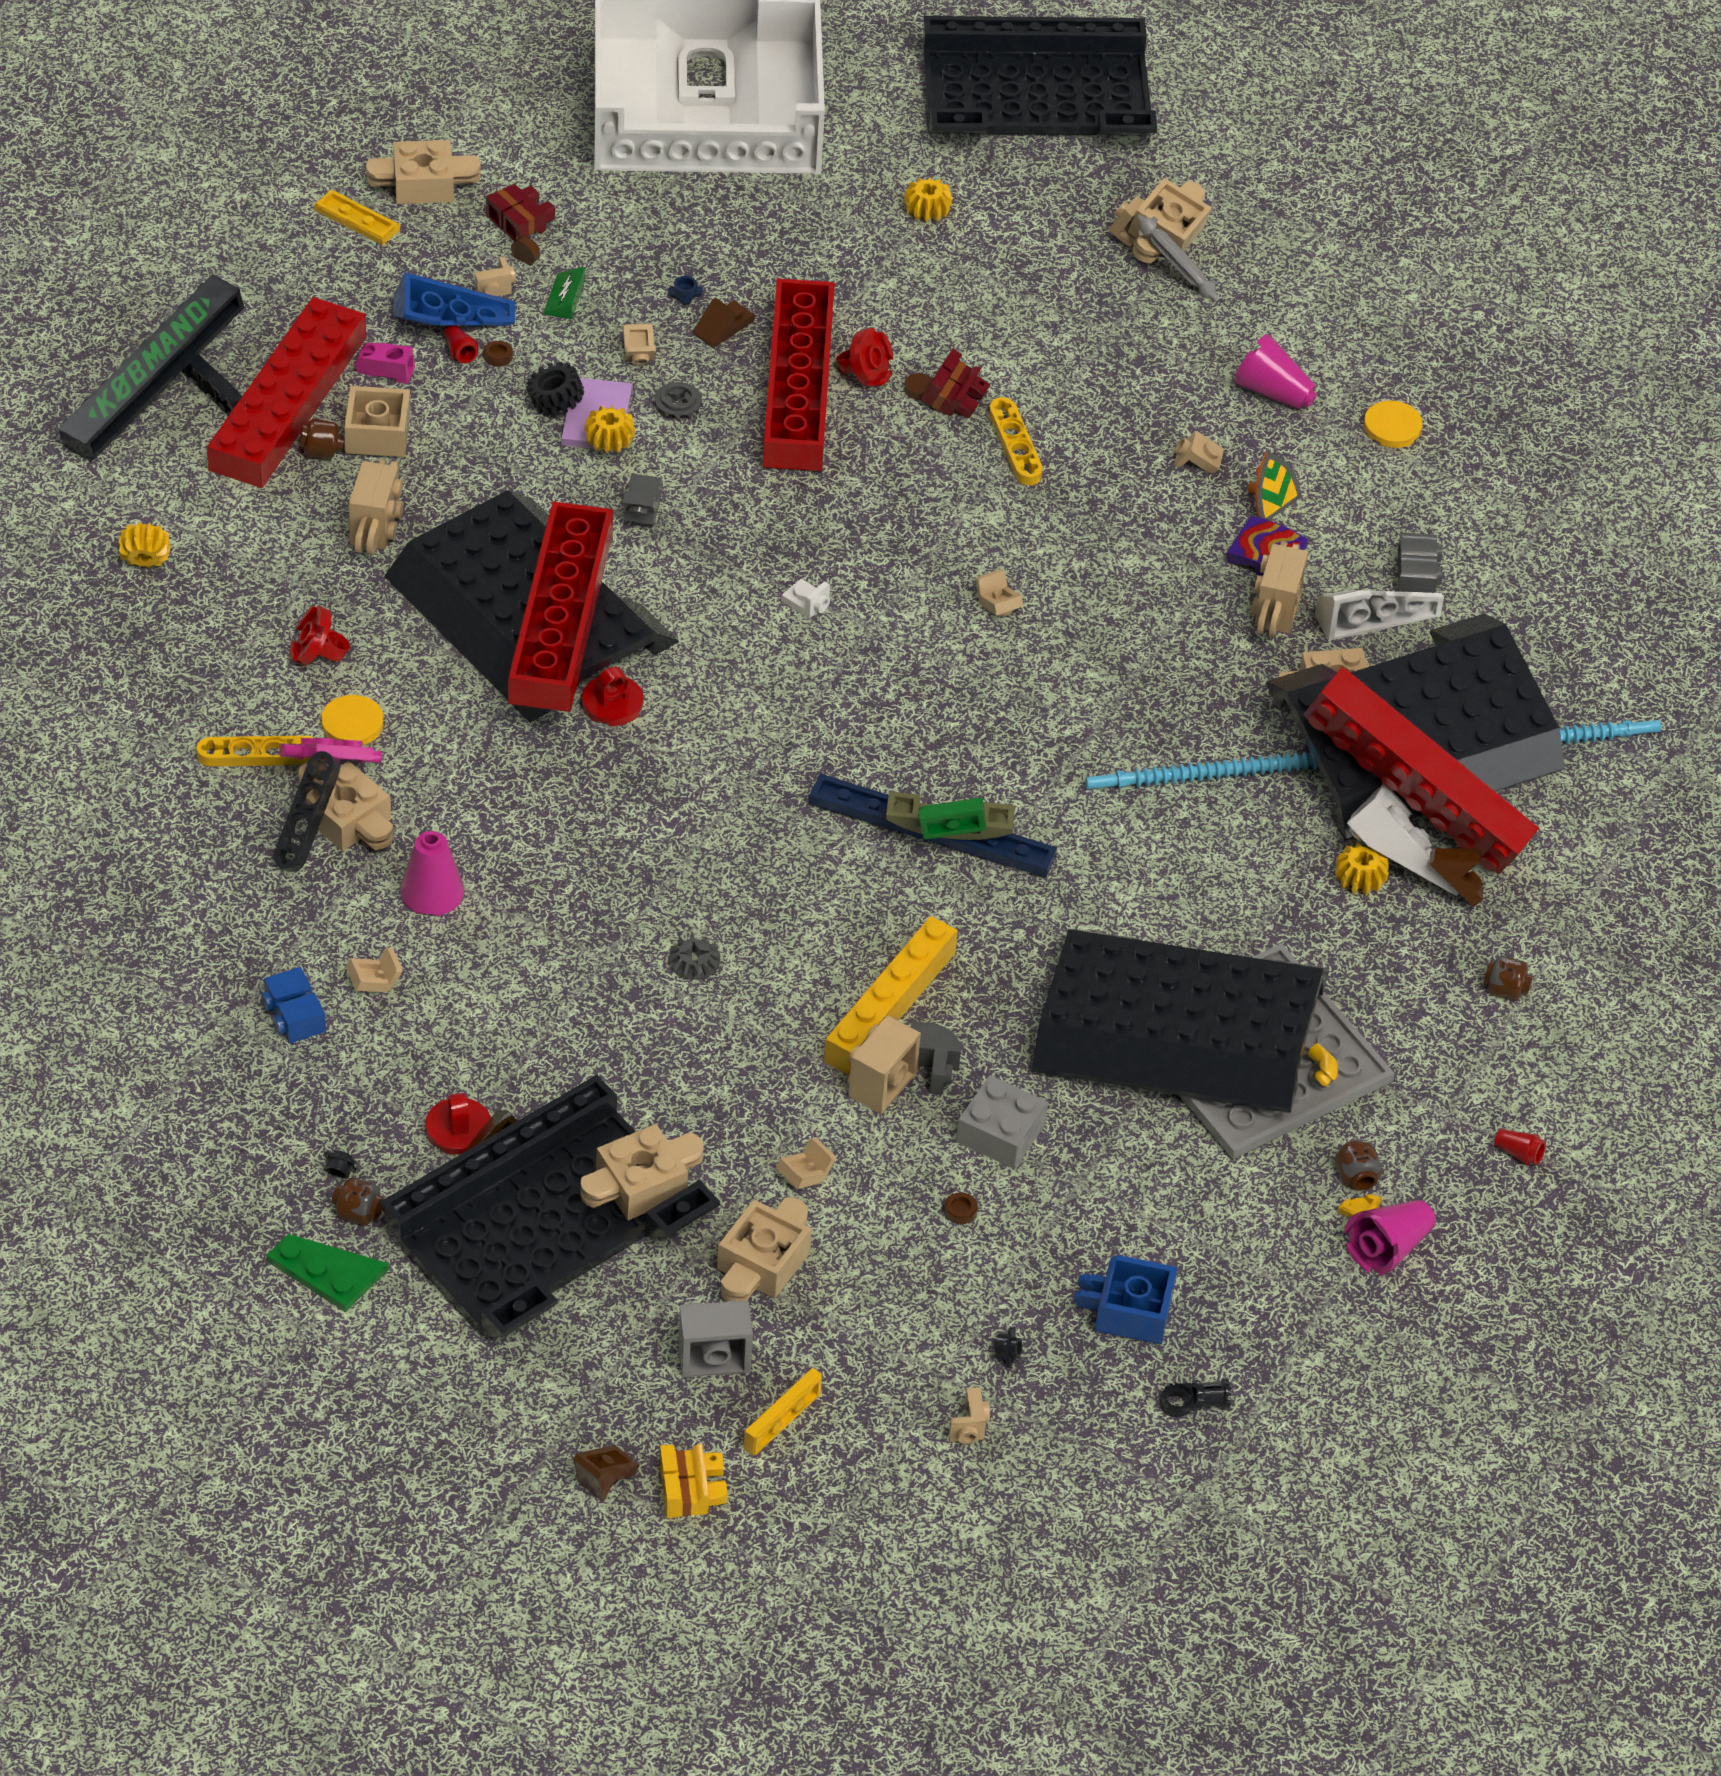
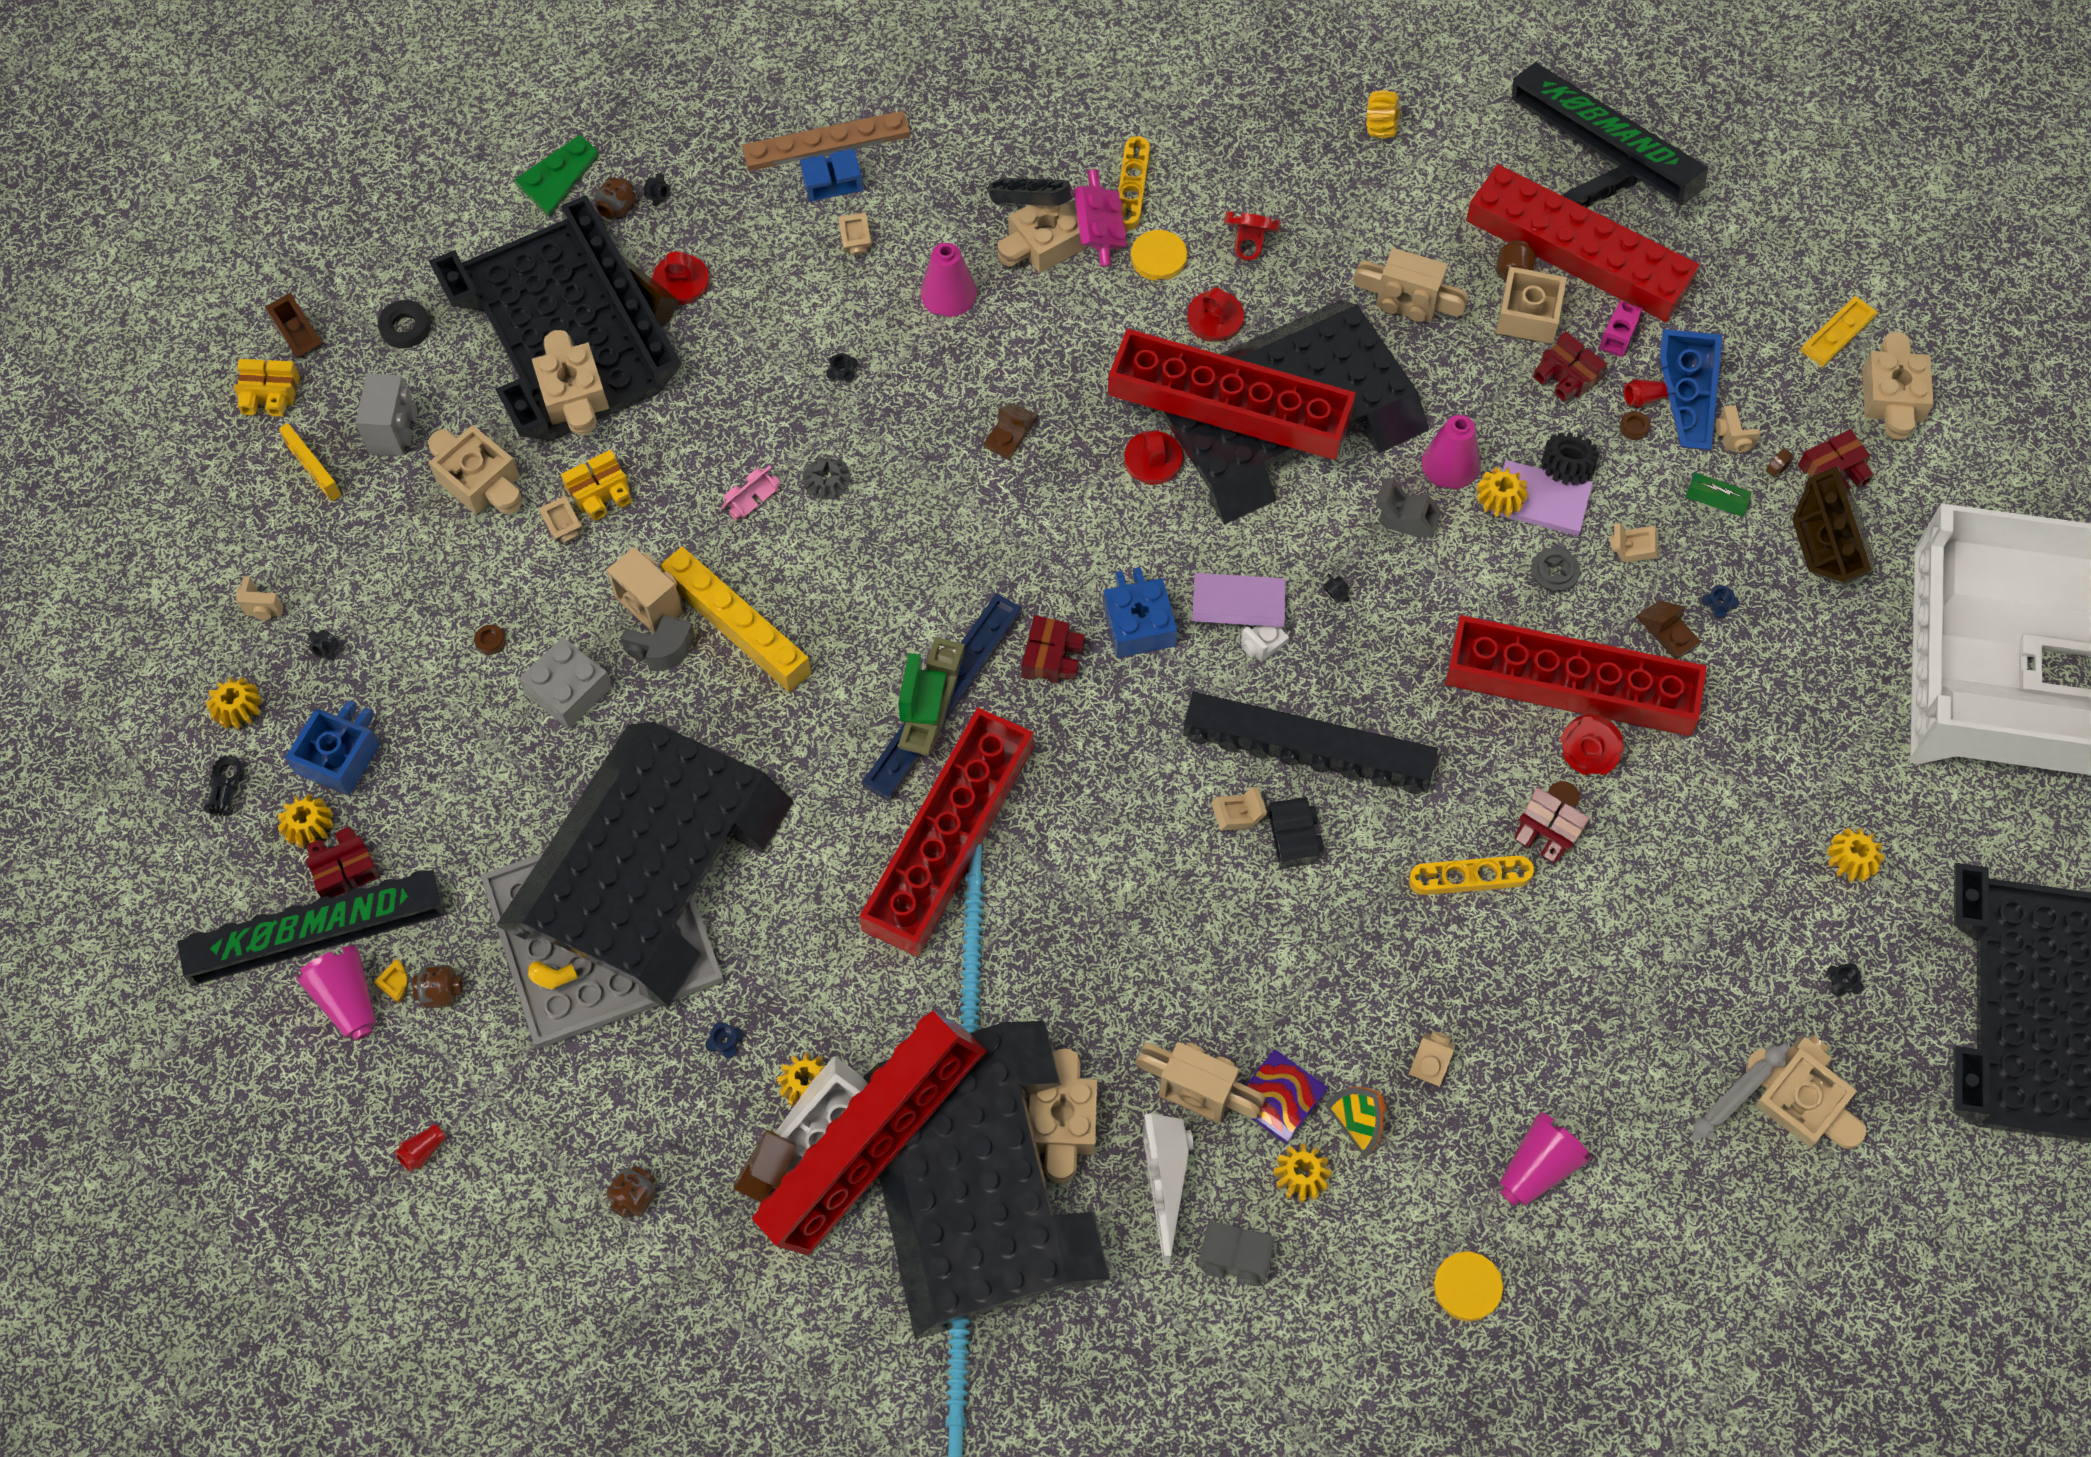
camera: 105 degrees right, 15 degrees up
none -> black brick [177,870,447,986]
none -> yellow gear [206,676,262,730]
none -> yellow gear [277,793,333,849]
none -> dark red hips [305,827,381,898]
none -> black tyre [378,300,431,349]
none -> yellow hips [561,449,632,521]
none -> dark blue plate [705,1022,744,1059]
none -> bright pink hinge [721,465,781,521]
none -> medium nougat plate [742,111,910,171]
none -> black plate [826,353,858,382]
none -> red brick [859,707,1034,958]
none -> reddish brown slope [984,403,1039,460]
none -> dark red hips [1021,615,1085,684]
none -> blue hinge [1103,567,1177,658]
none -> black brick [1183,691,1438,794]
none -> red tile [1187,287,1244,342]
none -> lavender tile [1192,573,1285,627]
none -> black brick [1268,797,1324,869]
none -> yellow gear [1273,1143,1332,1203]
none -> black plate [1322,573,1350,603]
none -> dark pink cone [1422,415,1481,489]
none -> dark red hips [1533,331,1607,402]
none -> dark brown wedge [1792,466,1874,584]
none -> black plate [1826,963,1864,997]

